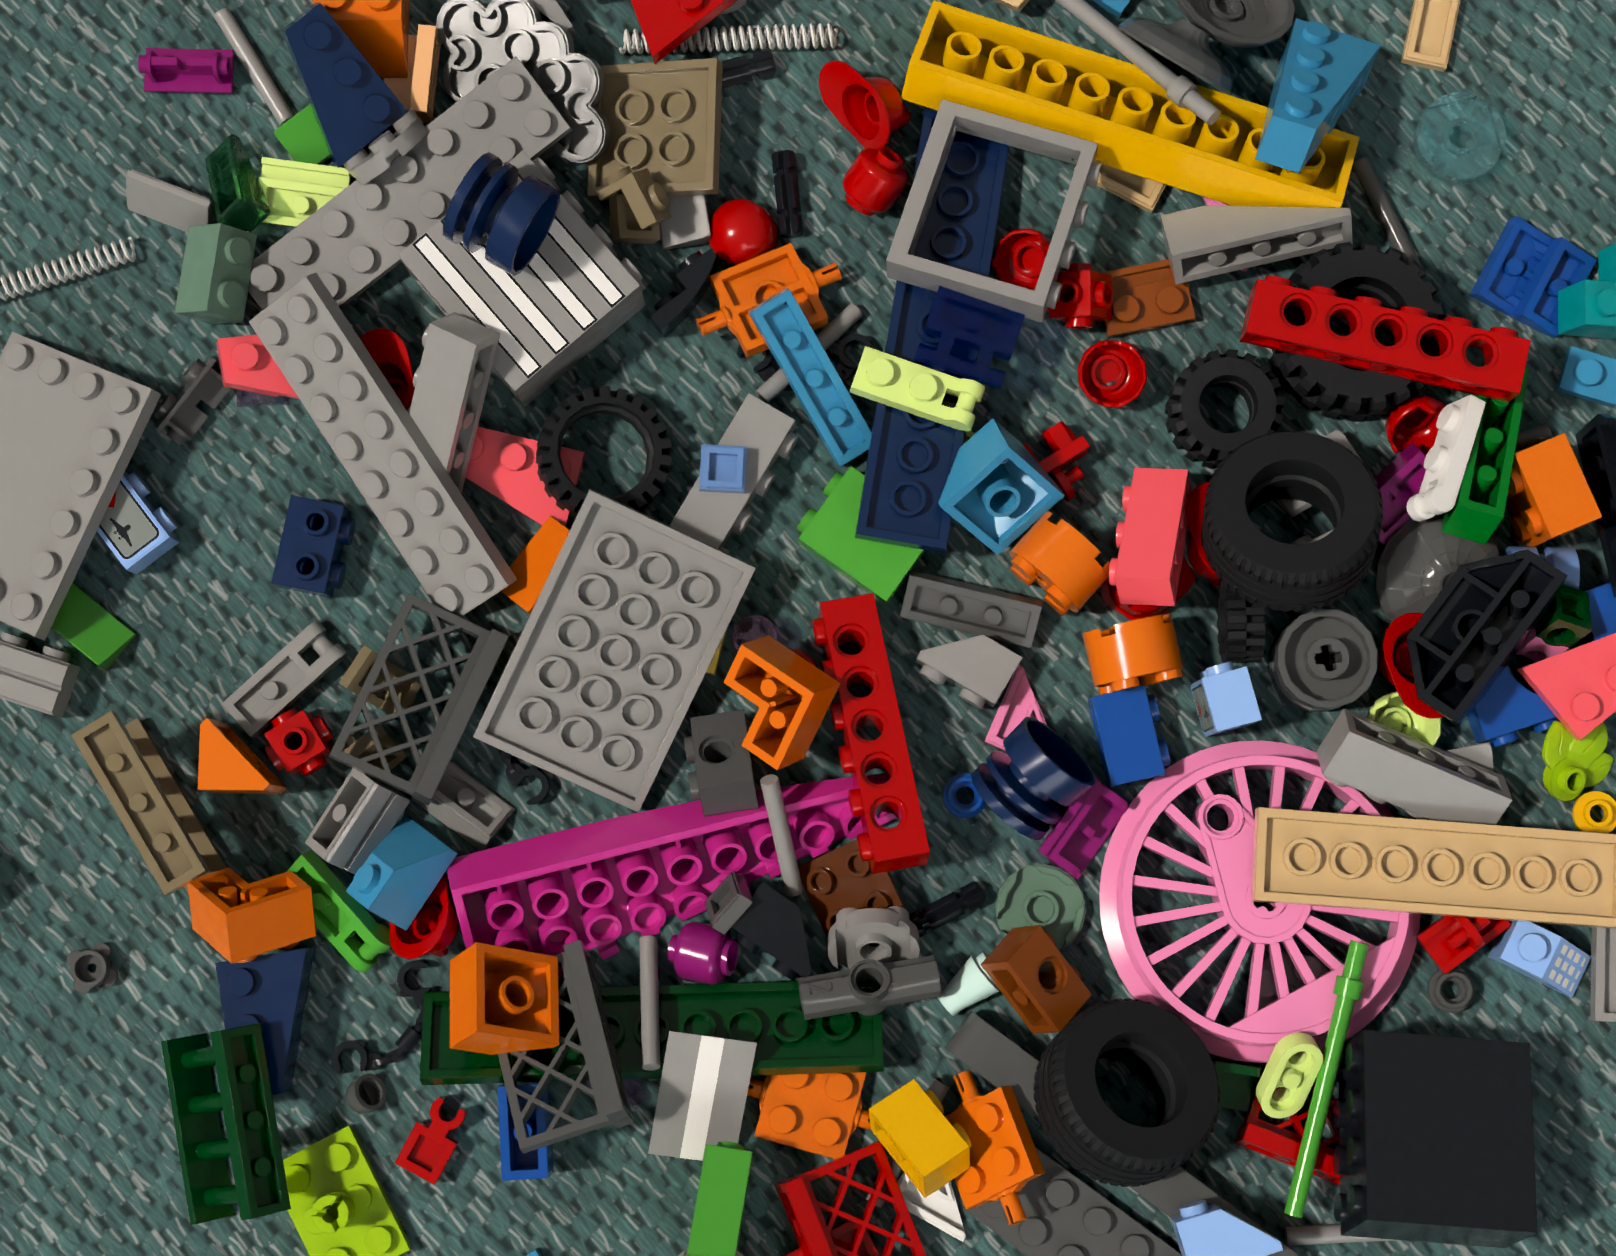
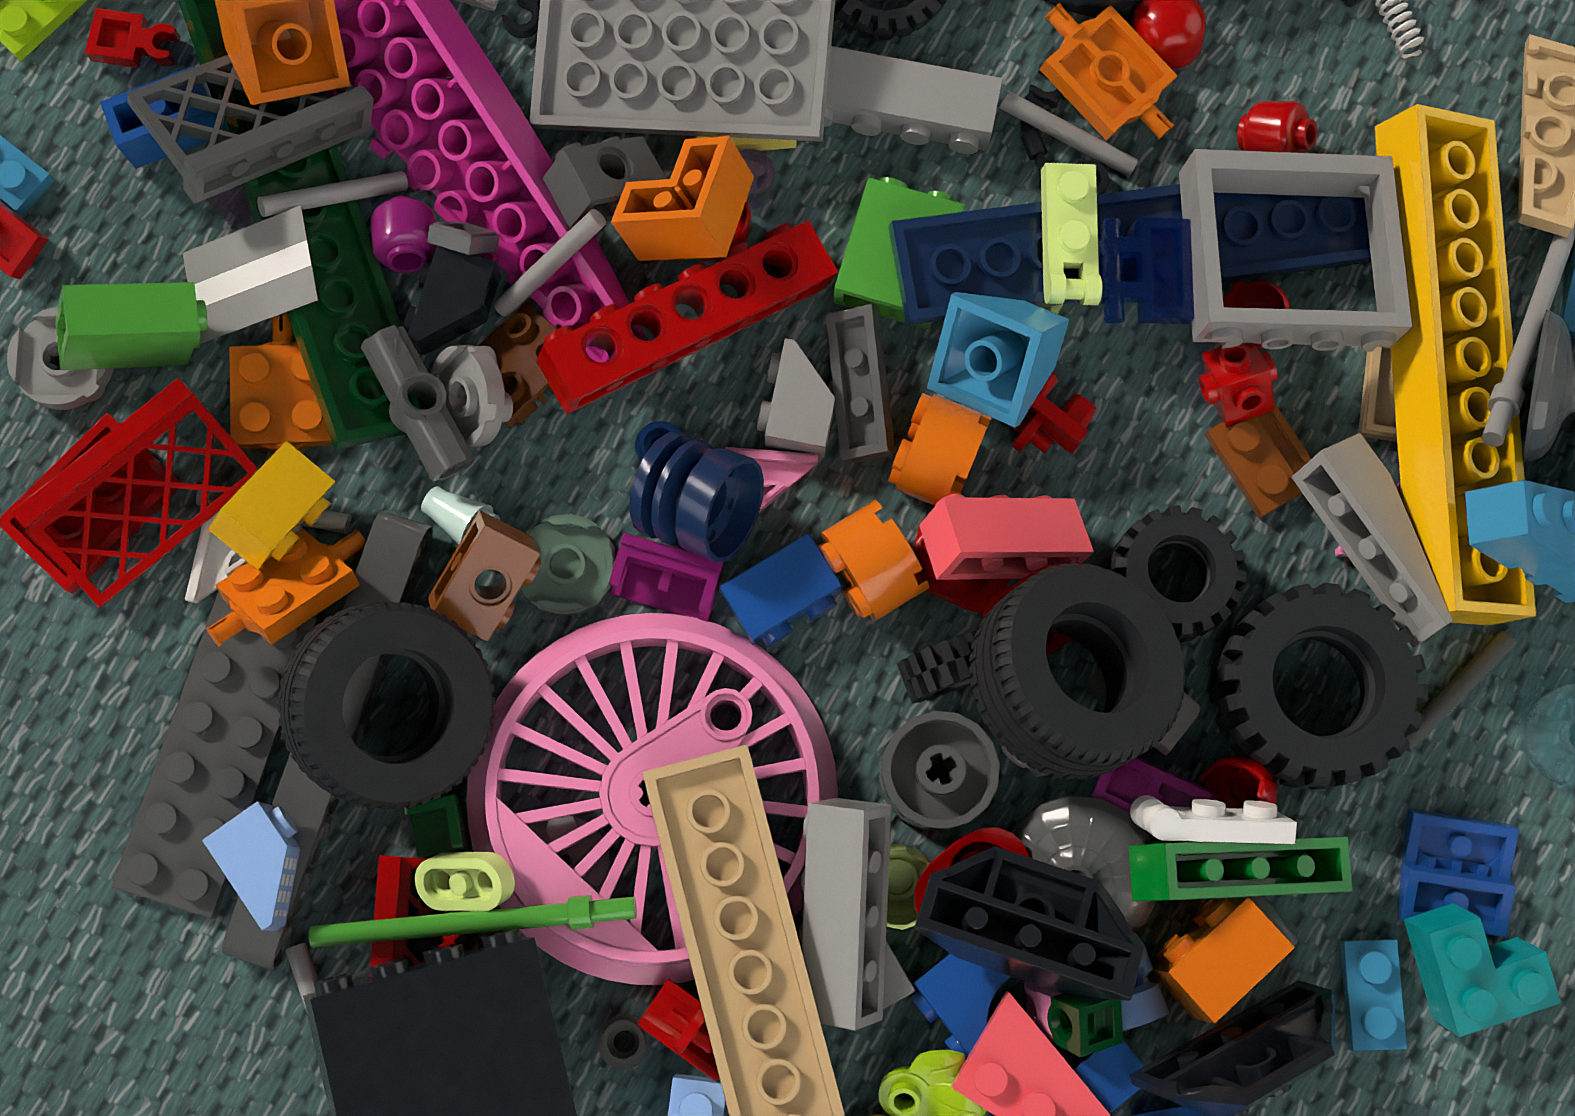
camera: 65 degrees right, 5 degrees down
medium blue tile [699,444,747,494] -> none
dark azure plate [747,288,872,467] -> none
black axle [771,150,803,238] -> none
red piece [819,60,911,150] -> none
black axle [909,882,986,937] -> none
red hair [1077,340,1147,408] -> none
light blue brick [1190,661,1262,737] -> none
red brick [1239,276,1531,402] -> none

